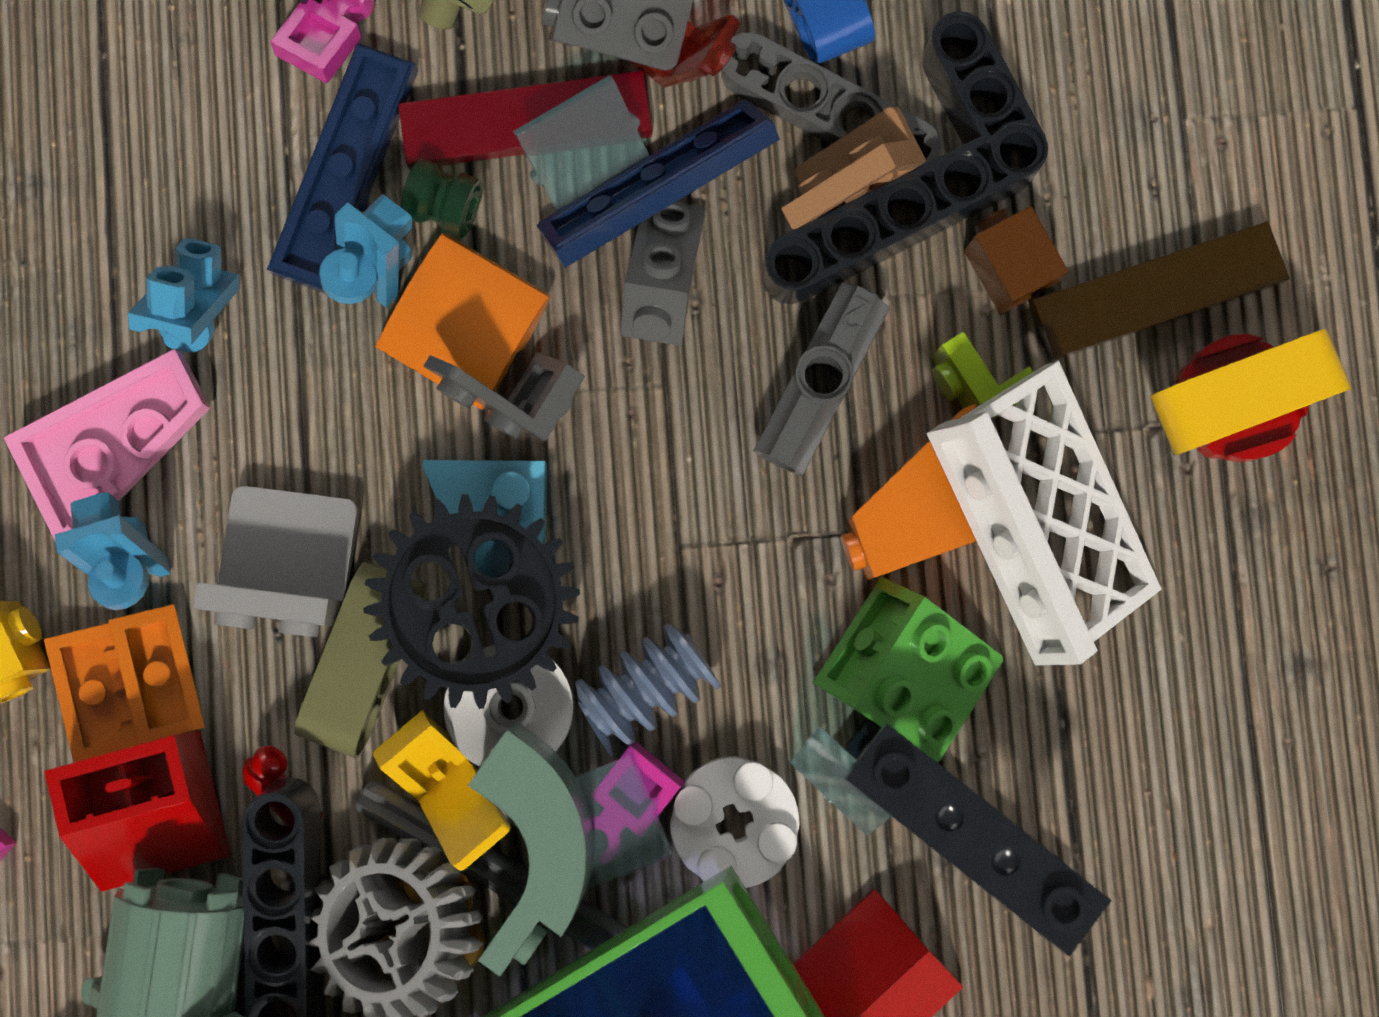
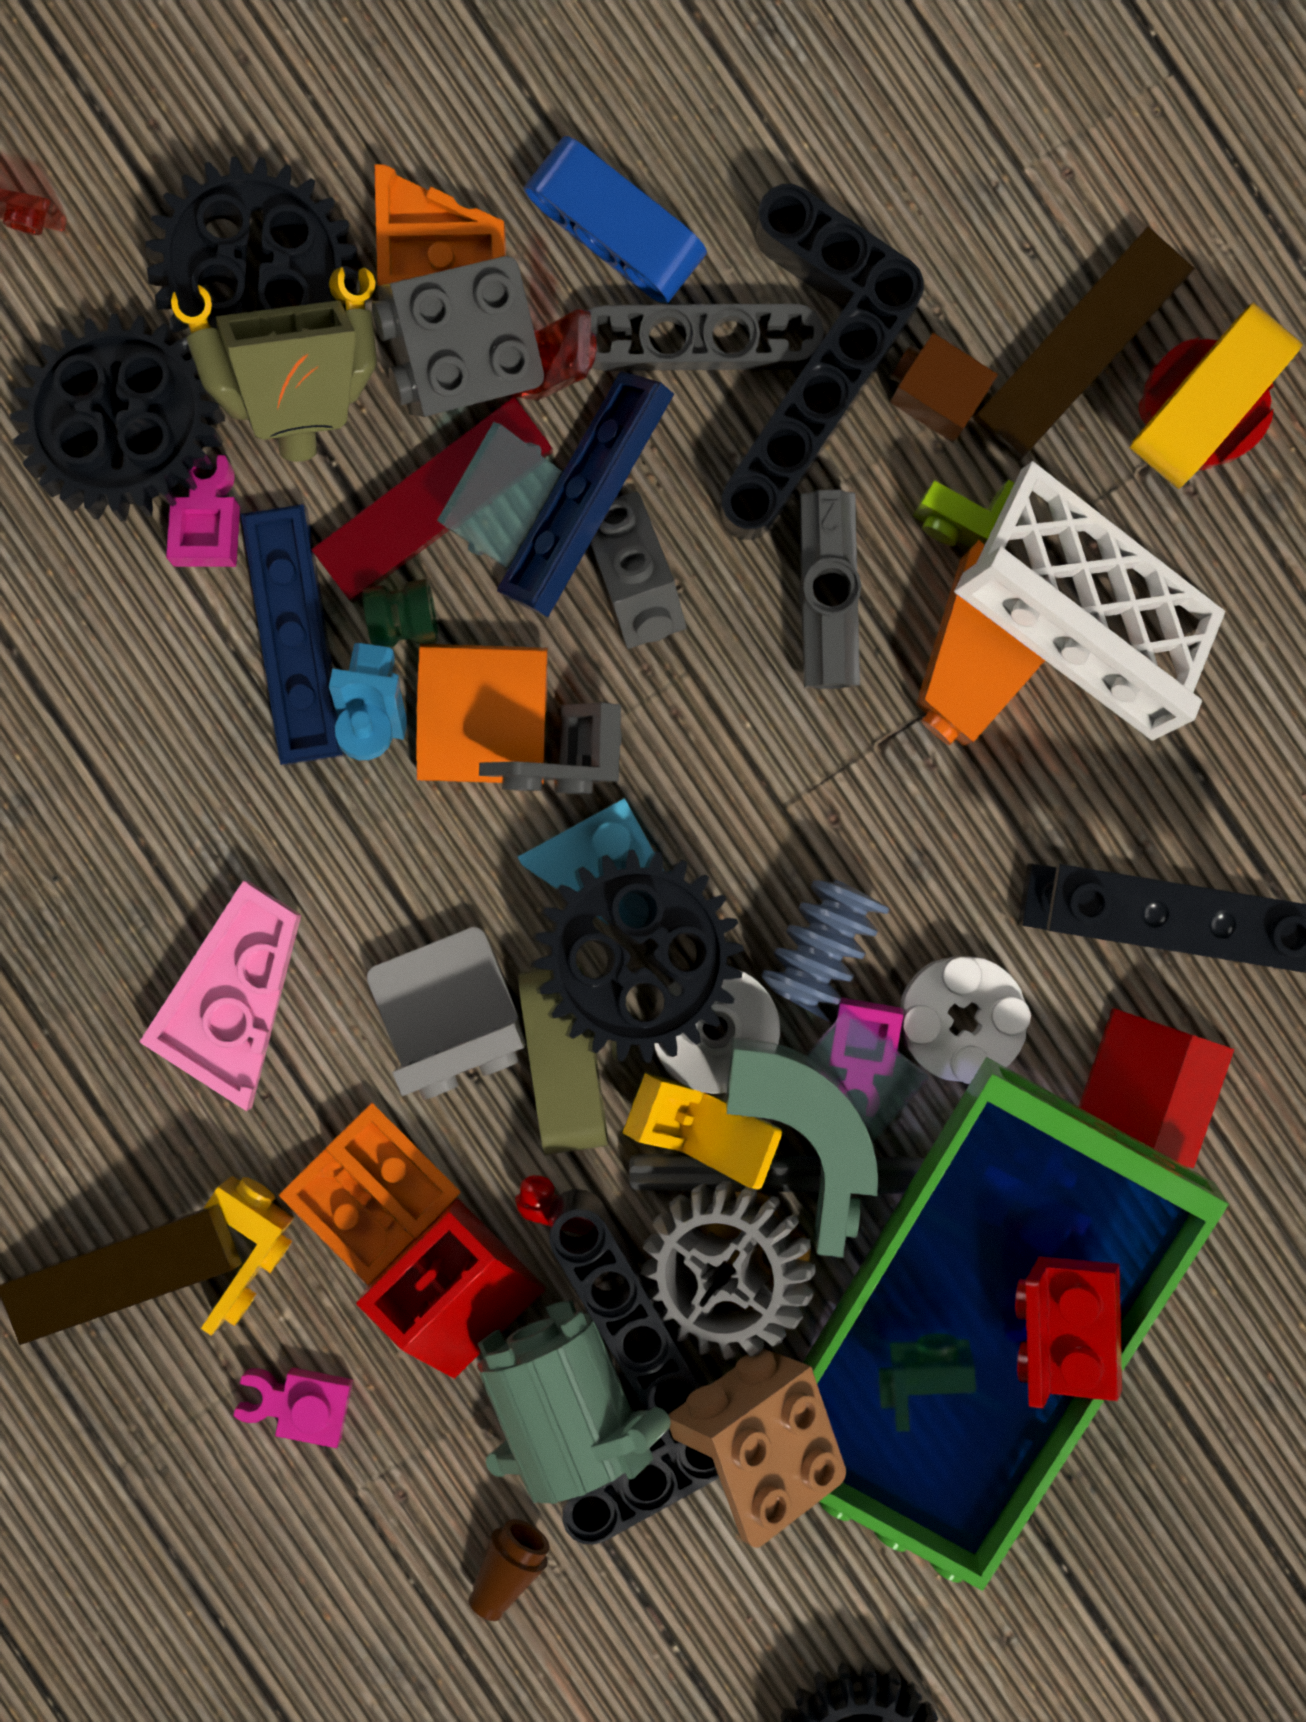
camera: 30 degrees left, 5 degrees up
dark azure hips [54,493,171,610] -> none
dark azure hips [128,238,239,352] -> none
medium nougat bracket [781,107,926,231] -> none
clear light blue piece [790,726,892,836] -> none
bright green bracket [813,577,1003,762] -> none

